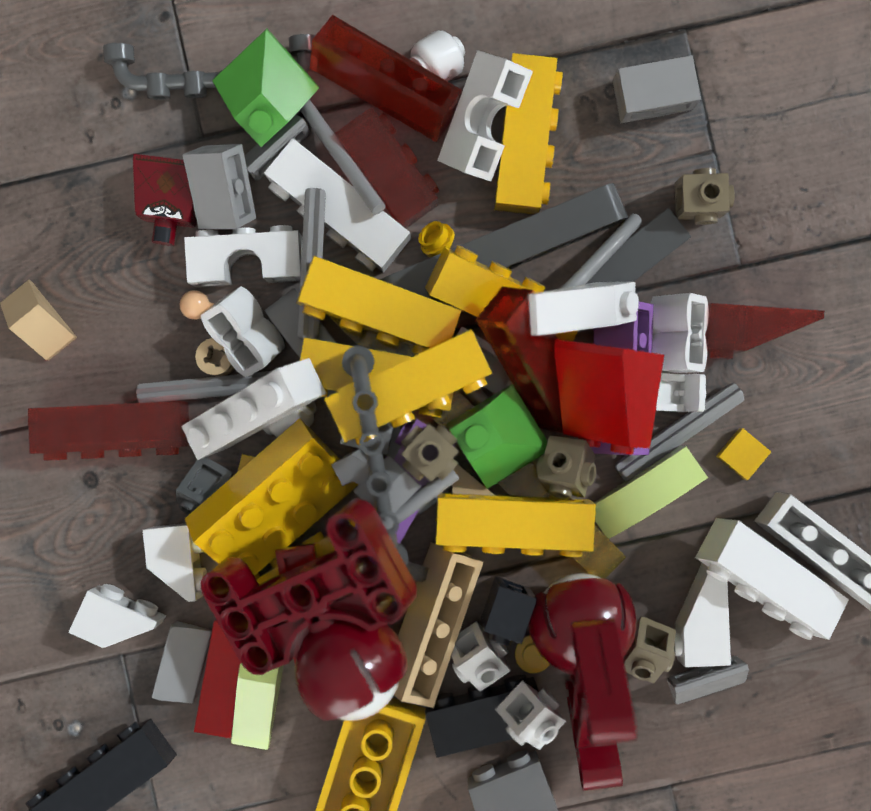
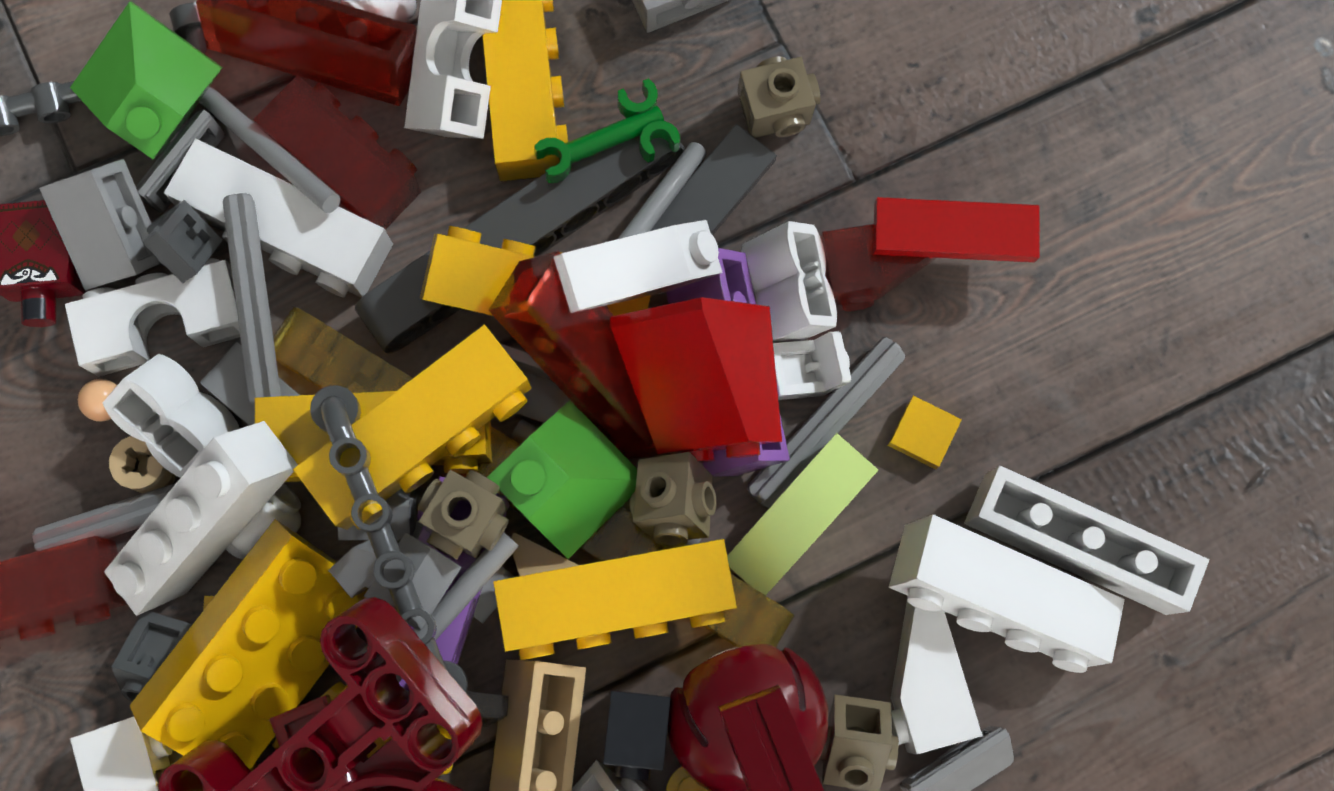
camera: 20 degrees left, 10 degrees down
yellow brick [296,256,462,355] -> none
yellow plate [418,221,455,257] -> none
none -> dark grey bracket [143,200,222,283]
none -> green bar [534,78,680,183]
none -> red tile [873,197,1040,263]

